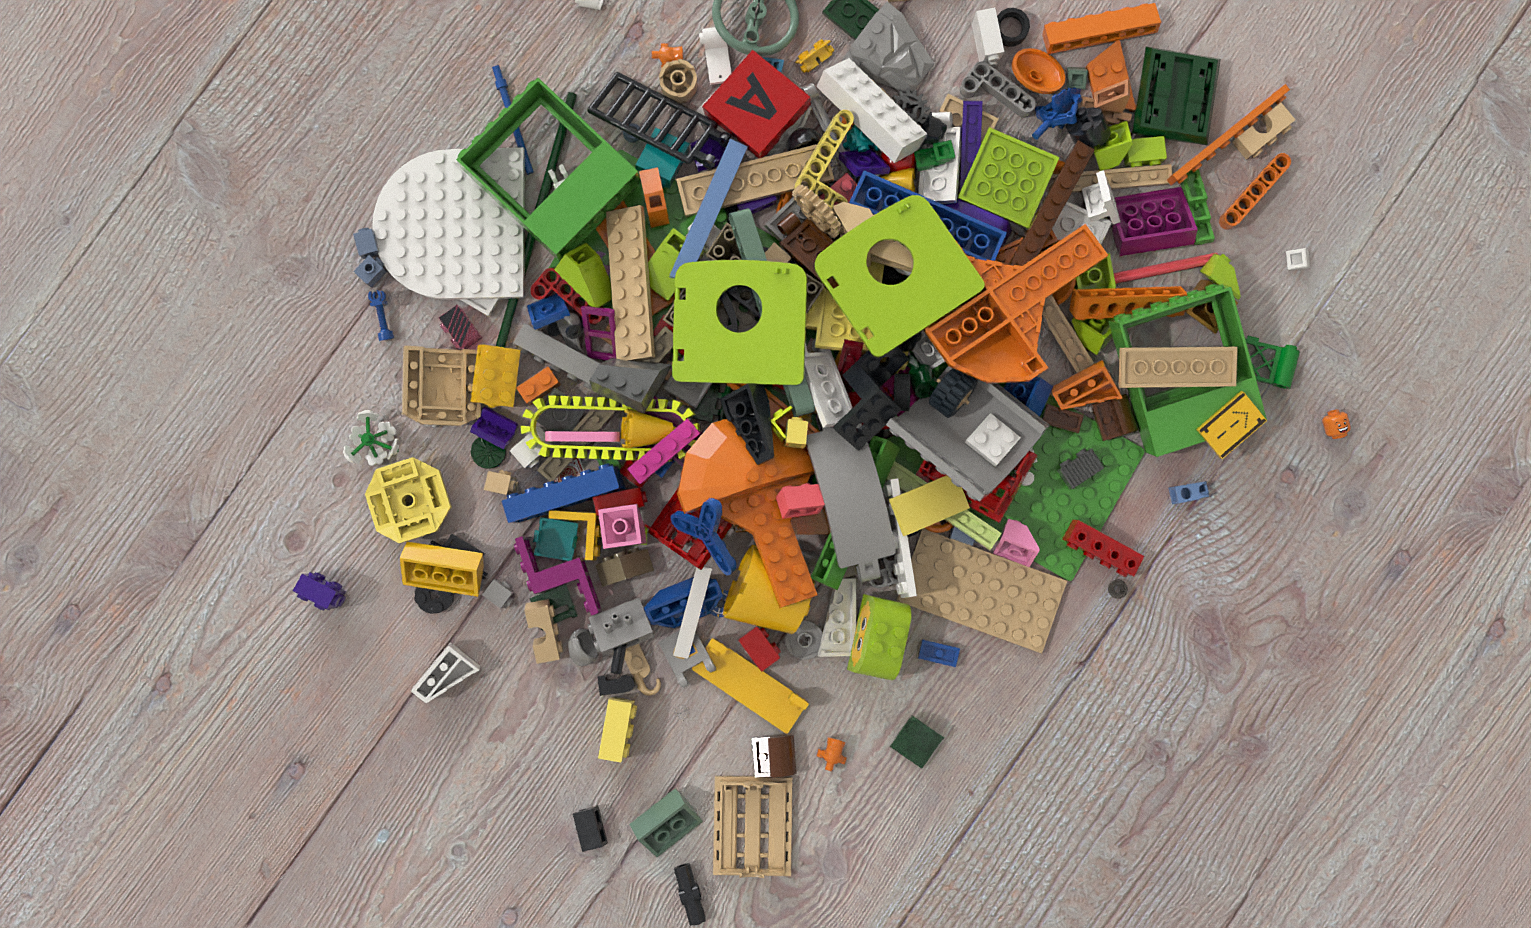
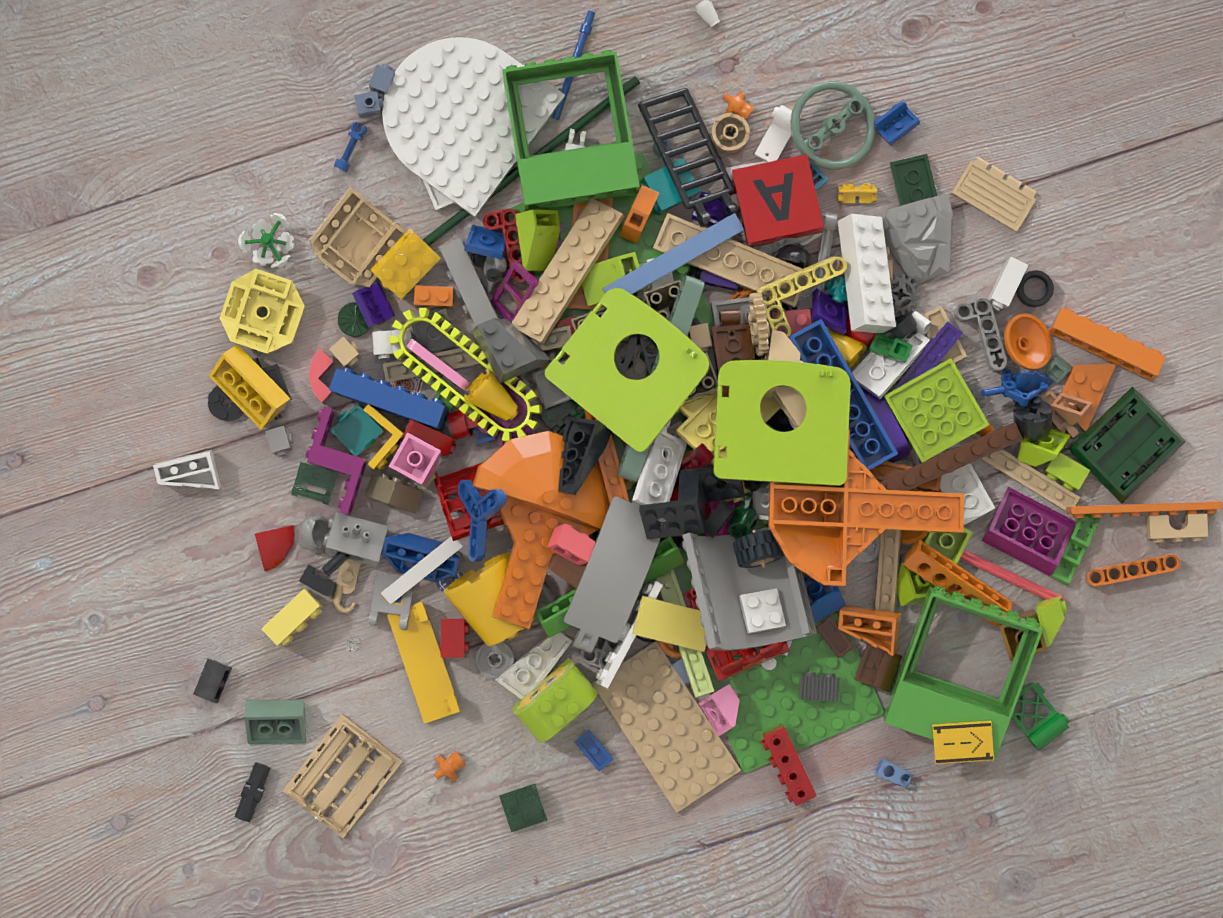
camera: 35 degrees right, 0 degrees up
dark purple brick [293,572,346,611] -> none
brick [439,305,483,349] -> none
tan arch [524,599,563,664] -> none
dark pink plate [628,418,701,484] -> none
reddish brown brick [752,735,797,778] -> none
neon yellow bracket [771,406,793,442] -> none
light yellow brick [784,417,808,449] -> none
white bracket [1082,171,1120,224] -> none
clear smoke plate [1108,580,1128,599] -> none
tan plate [1119,347,1237,388] -> none
white slope [1286,248,1310,270] -> none
orange head [1322,409,1351,439] -> none
none -> red brick [255,525,295,571]
none -> coral brick [309,349,335,404]

